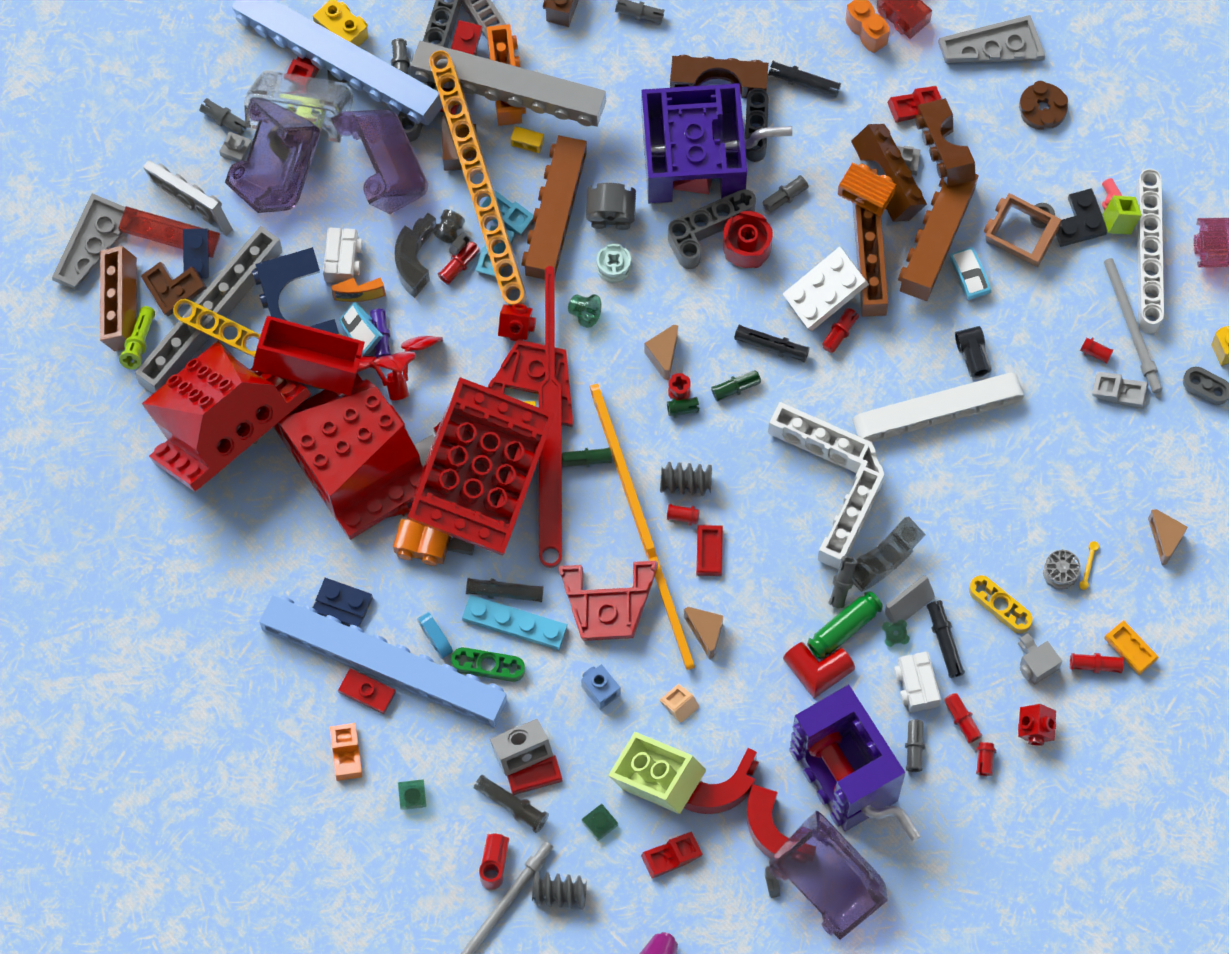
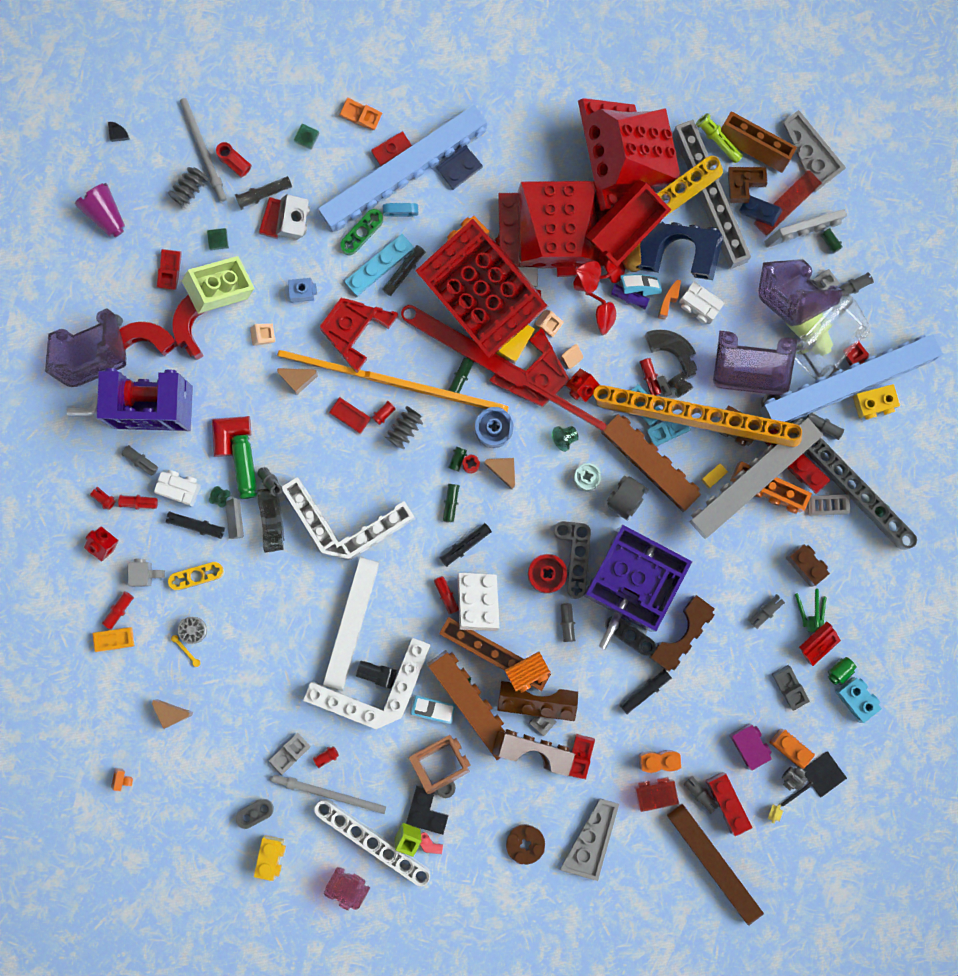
camera: 120 degrees right, 15 degrees up
none -> white brick [303,638,431,729]
none -> medium blue brick [475,407,514,448]
none -> light nougat slope [561,344,583,369]
none -> dark green pin [820,228,843,253]

